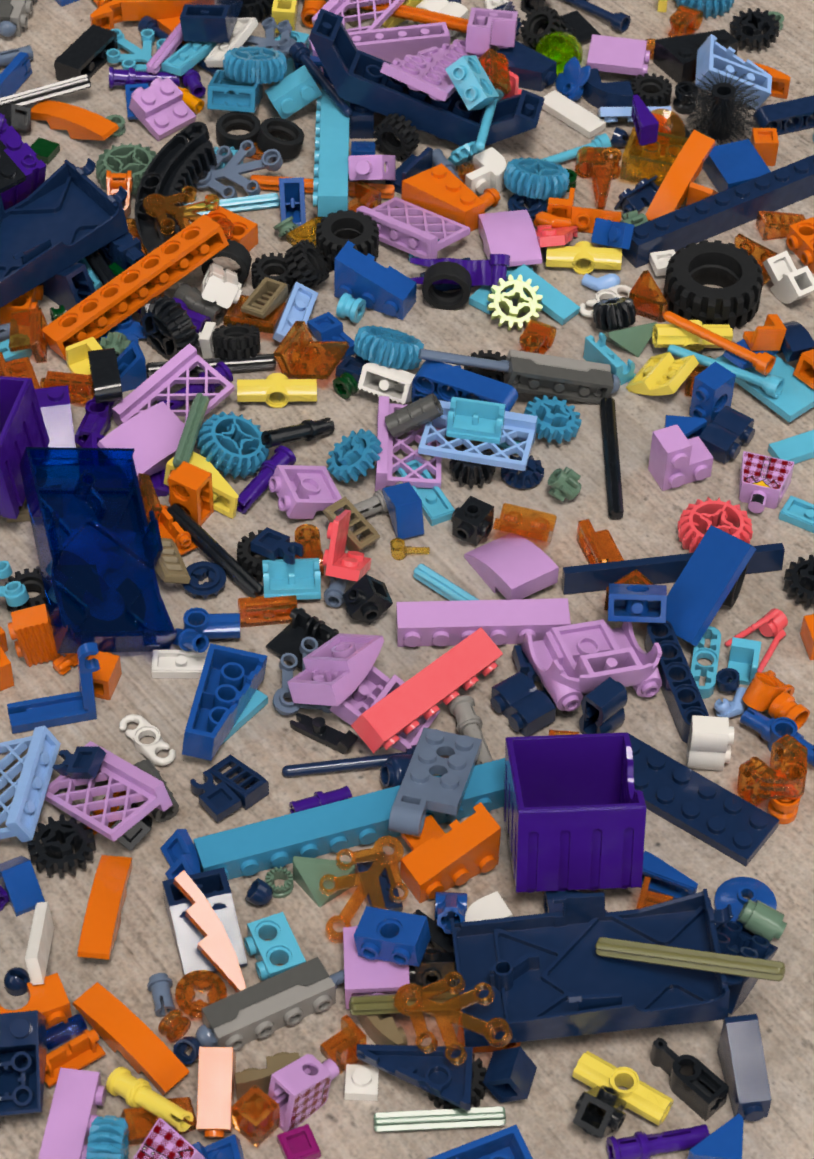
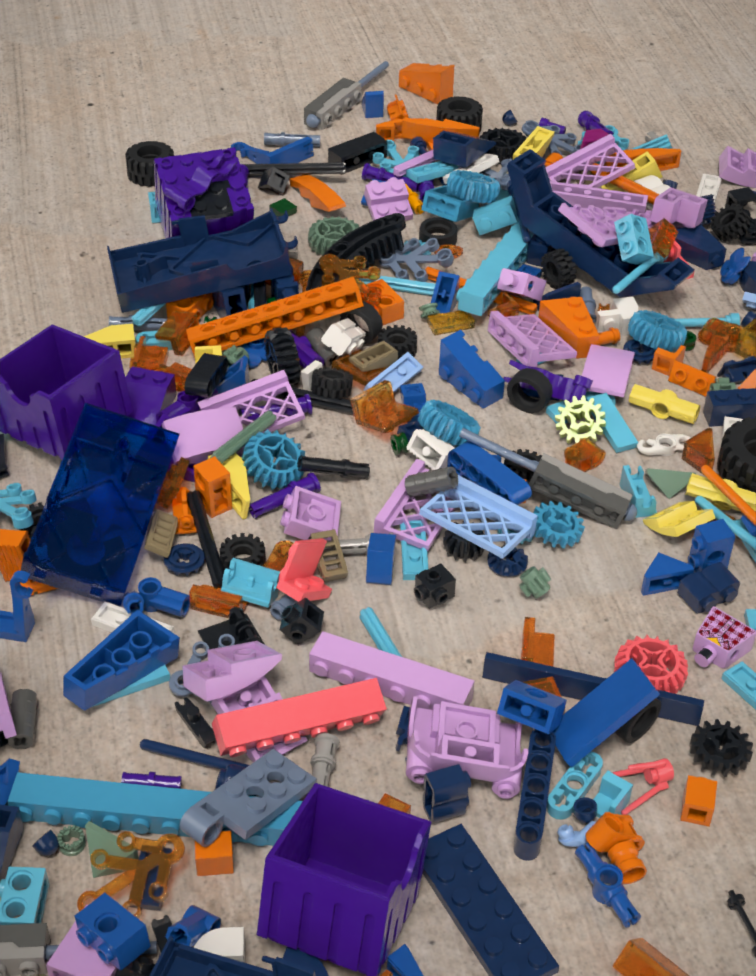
camera: 25 degrees right, 5 degrees down
orange brick [88,651,122,700] -> none
sand green bush [106,115,126,138] -> none
orange piece [106,170,133,218] -> none
white piece [119,714,176,766] -> none
dark blue plate [190,771,242,823] -> none
dark blue slope [207,755,269,810] -> none
light yellow piece [237,373,317,408] -> none
dark blue plate [250,527,304,565] -> none
black tyre [256,118,305,160] -> none
black tyre [284,240,330,289] -> none
black tyre [316,210,379,271] -> none
dark azure gear [326,429,383,483] -> none
medium azure wheel [336,293,366,323] -> none
clear yellow hand [390,538,430,560] -> none
orange wedge [400,802,501,903] -> none
medium azure hinge [446,397,506,444] -> none
medium azure gear [448,141,485,166] -> none
lavender slope [464,533,559,600] -> none
dark blue brick [490,672,556,736] -> none
clear orange bracket [493,503,557,542] -> none
orange arm [534,211,572,228] -> none
coral wing [535,225,578,247] -> none
clear neon green cylinder [536,31,583,75] -> none
white tile [542,90,606,139] -> none
light blue arm [581,273,621,292] -> none
blue slope [591,218,634,250] -> none
black gear [593,297,636,331] -> none
black axle [600,397,624,520] -> none
lavender brick [648,424,713,491] -> none
white brick [686,715,734,771] -> none
clear orange piece [737,734,807,806] -> none
orange wheel [767,782,801,824] -> none

